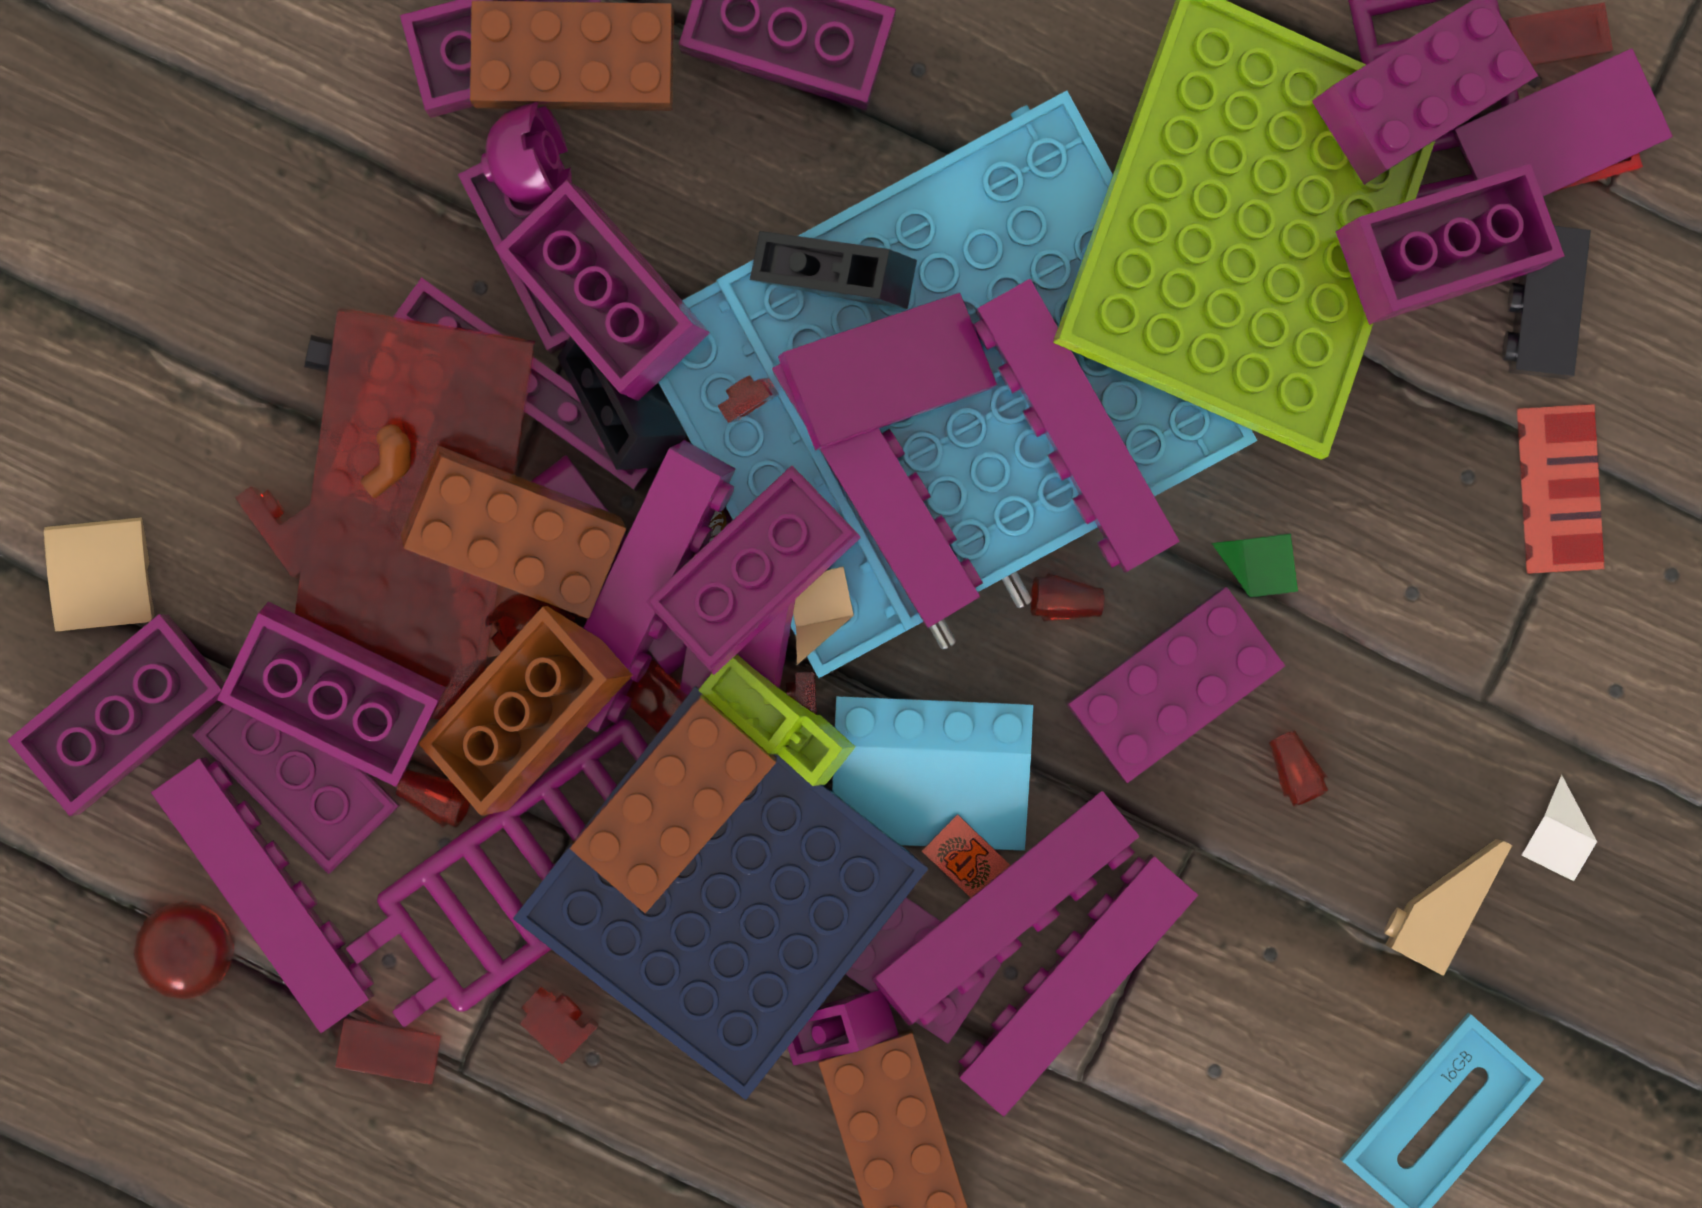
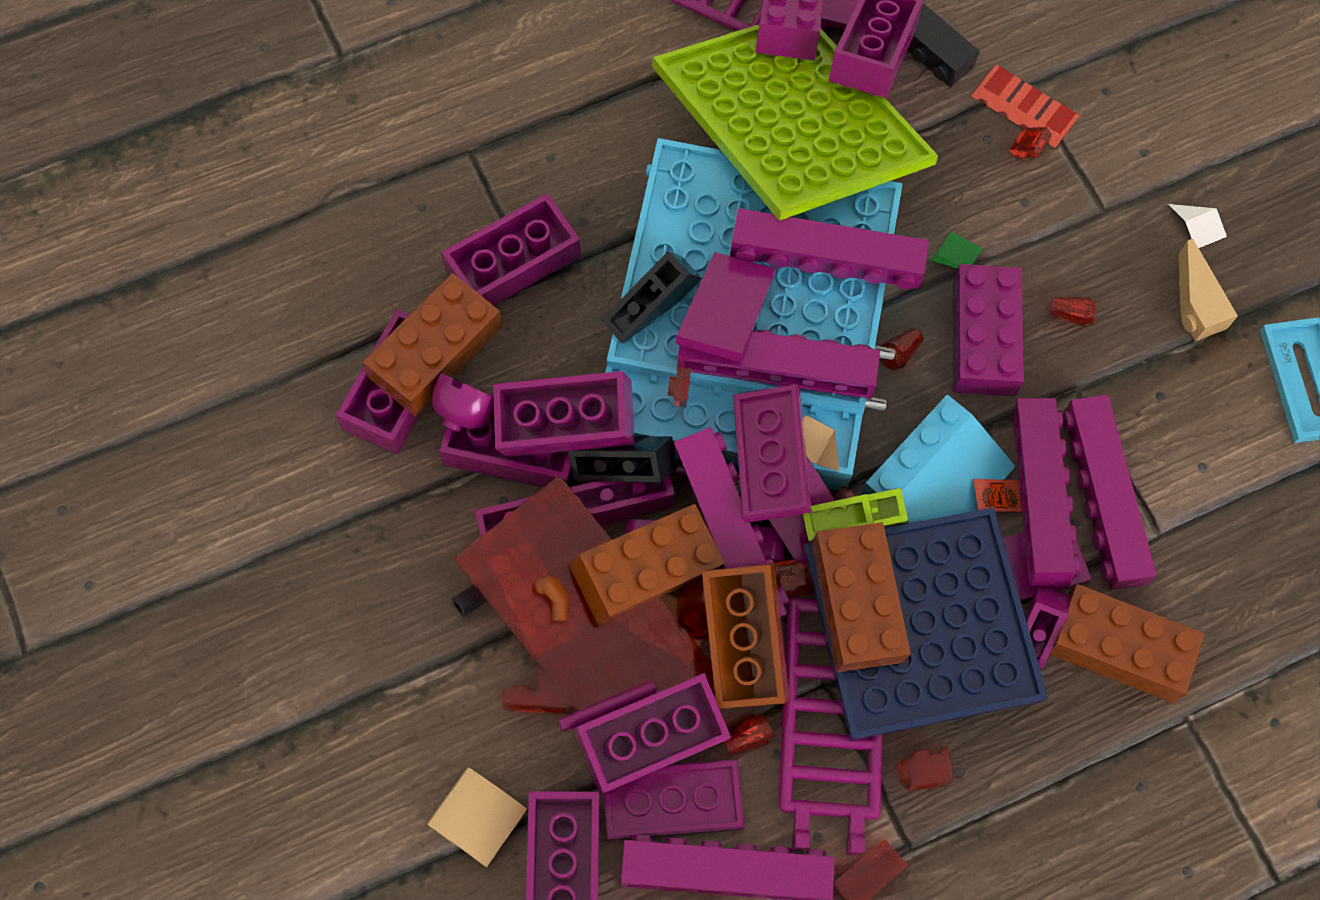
camera: 50 degrees left, 20 degrees down
none -> magenta bar [557,680,657,732]
none -> clear red plate [1010,127,1052,158]

